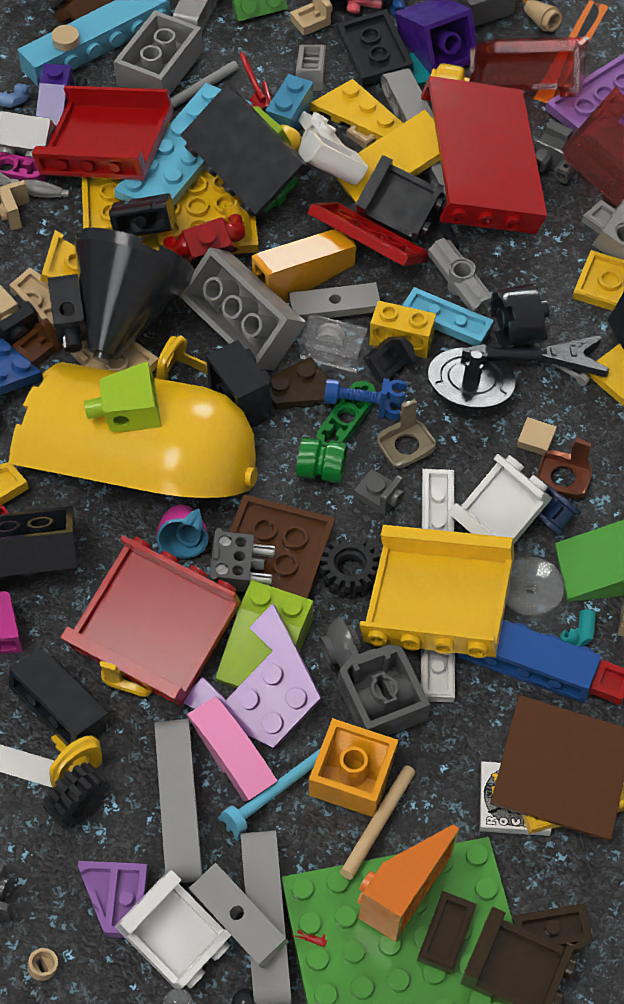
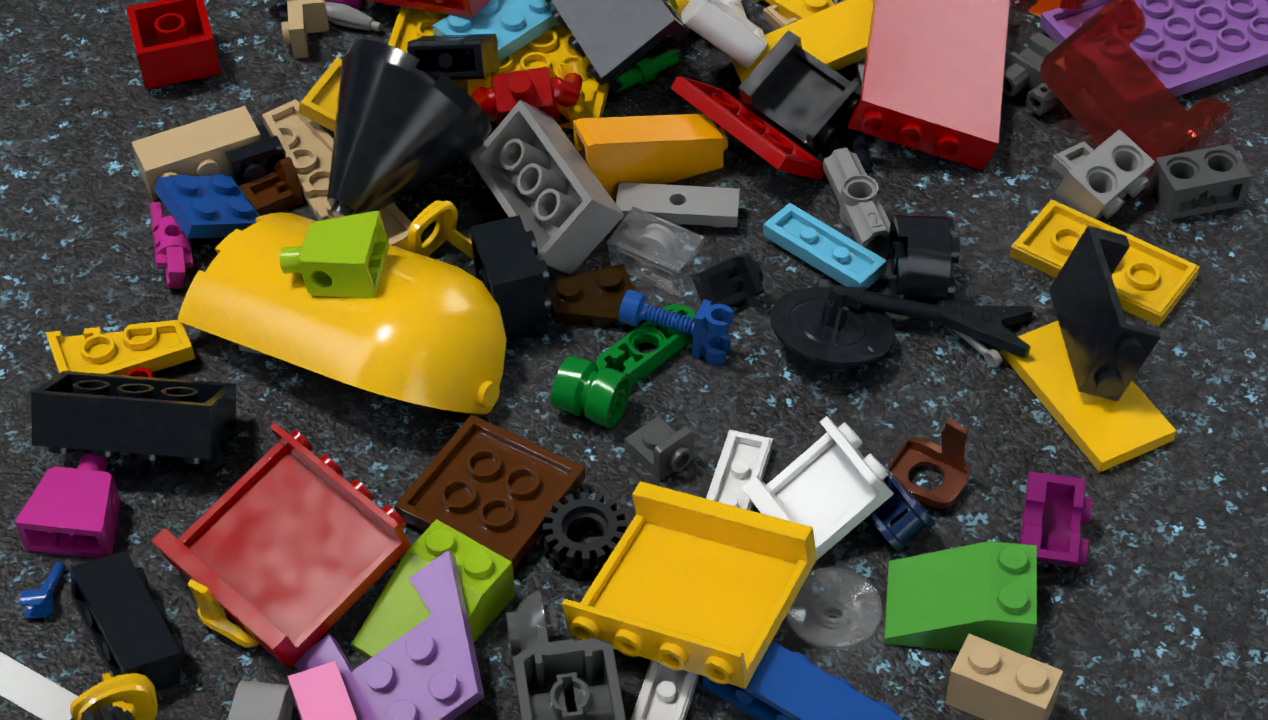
camera: 15 degrees right, 10 degrees down
black torso [47,274,87,353] -> none
dark azure hat [156,504,209,559] -> none
dark grey piece [209,528,275,592] -> none
yellow brick [369,300,436,358] -> none
dark tan piece [376,399,436,468] -> none
tan tile [517,417,557,455] -> none
teal arm [560,609,596,646] -> none

